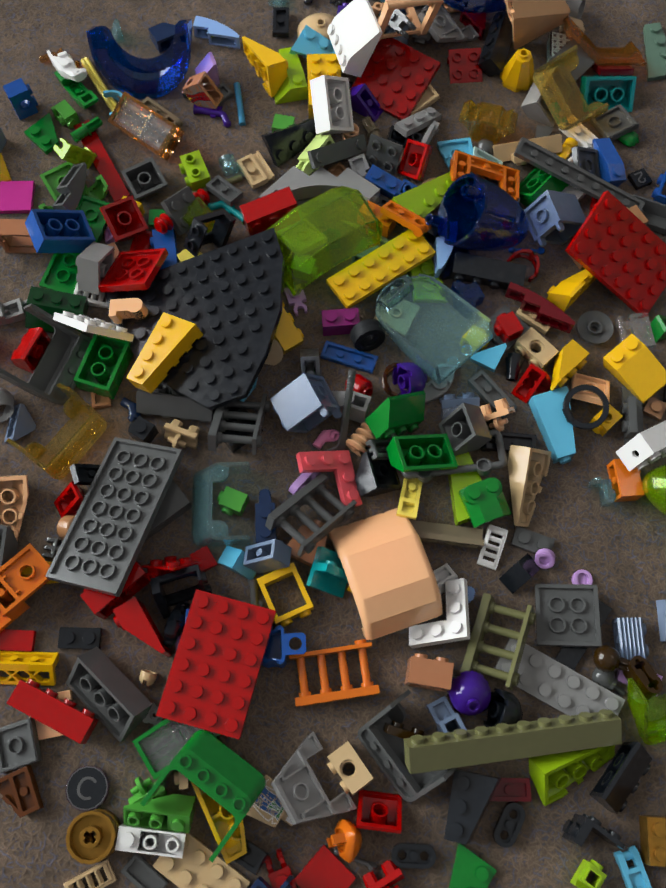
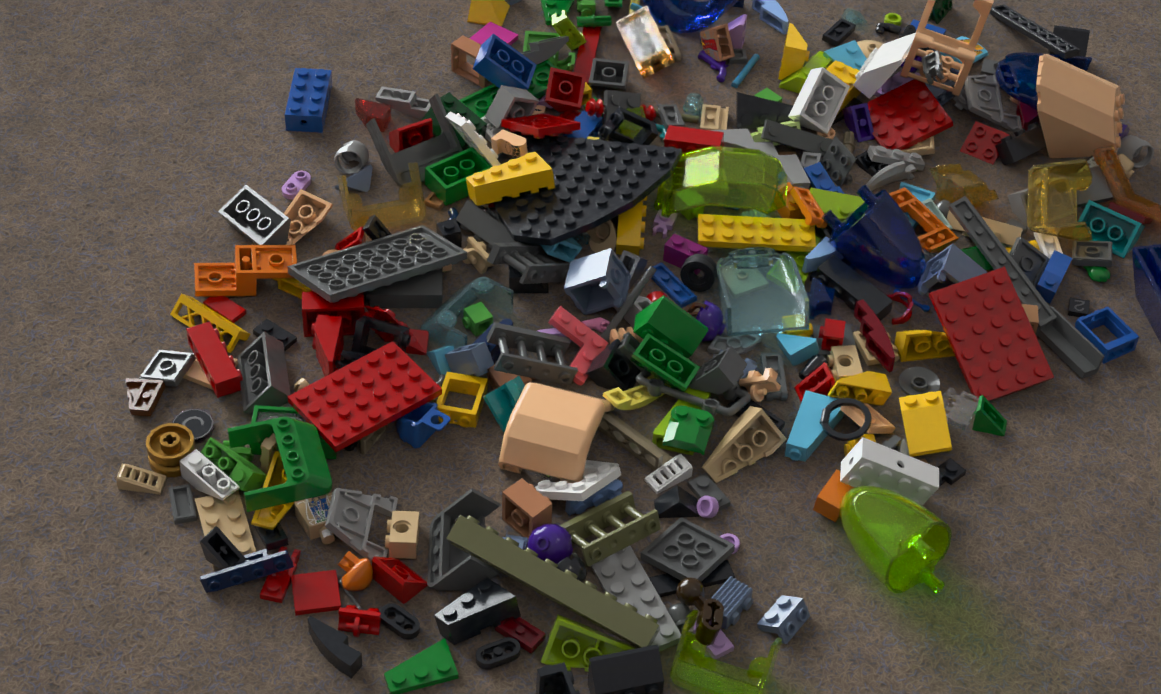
camera: 35 degrees right, 25 degrees down
lime brick [178,150,211,191] -> none
orange fence [289,639,380,707] -> none
red slope [397,139,433,181] -> none
yellow cone [500,48,535,92] -> none
clear light blue bracket [586,477,616,507] -> none

